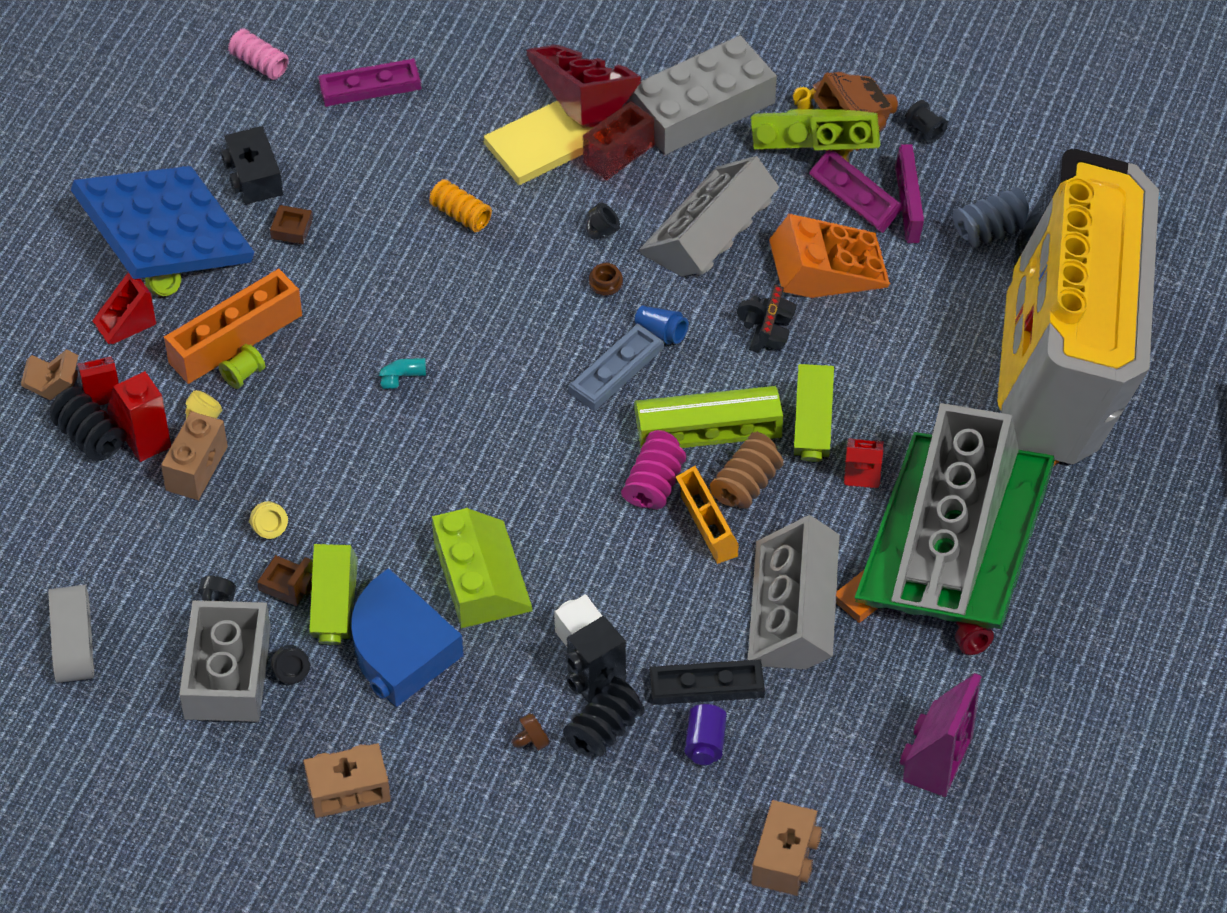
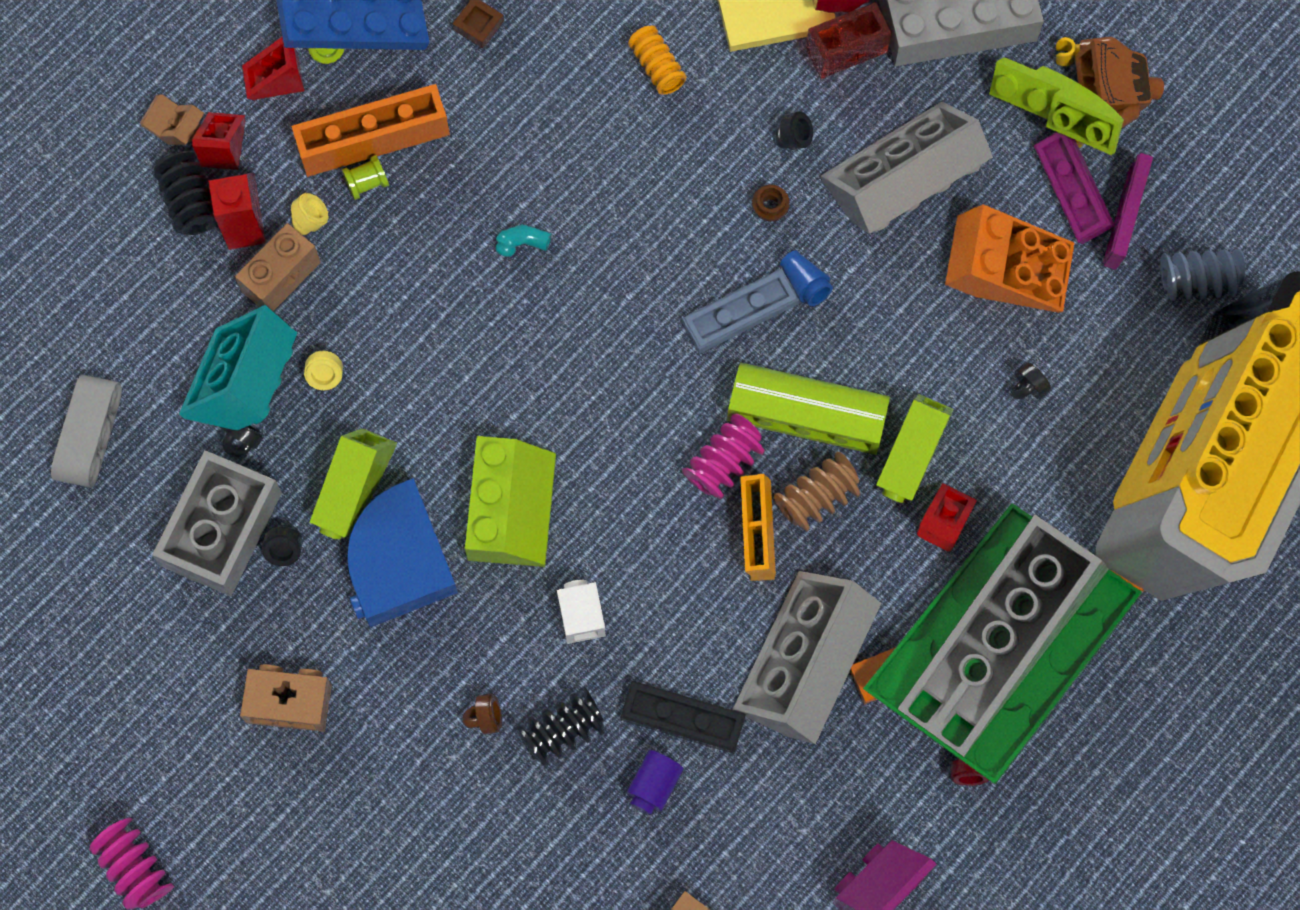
camera: 20 degrees right, 20 degrees up
reddish brown bracket [257,555,313,606] -> none
black brick [565,615,626,703] -> none
black hips [737,284,797,353] -> none
black bush [904,100,948,143] -> none
none -> teal slope [179,305,297,431]
none -> black tile [1011,362,1051,400]

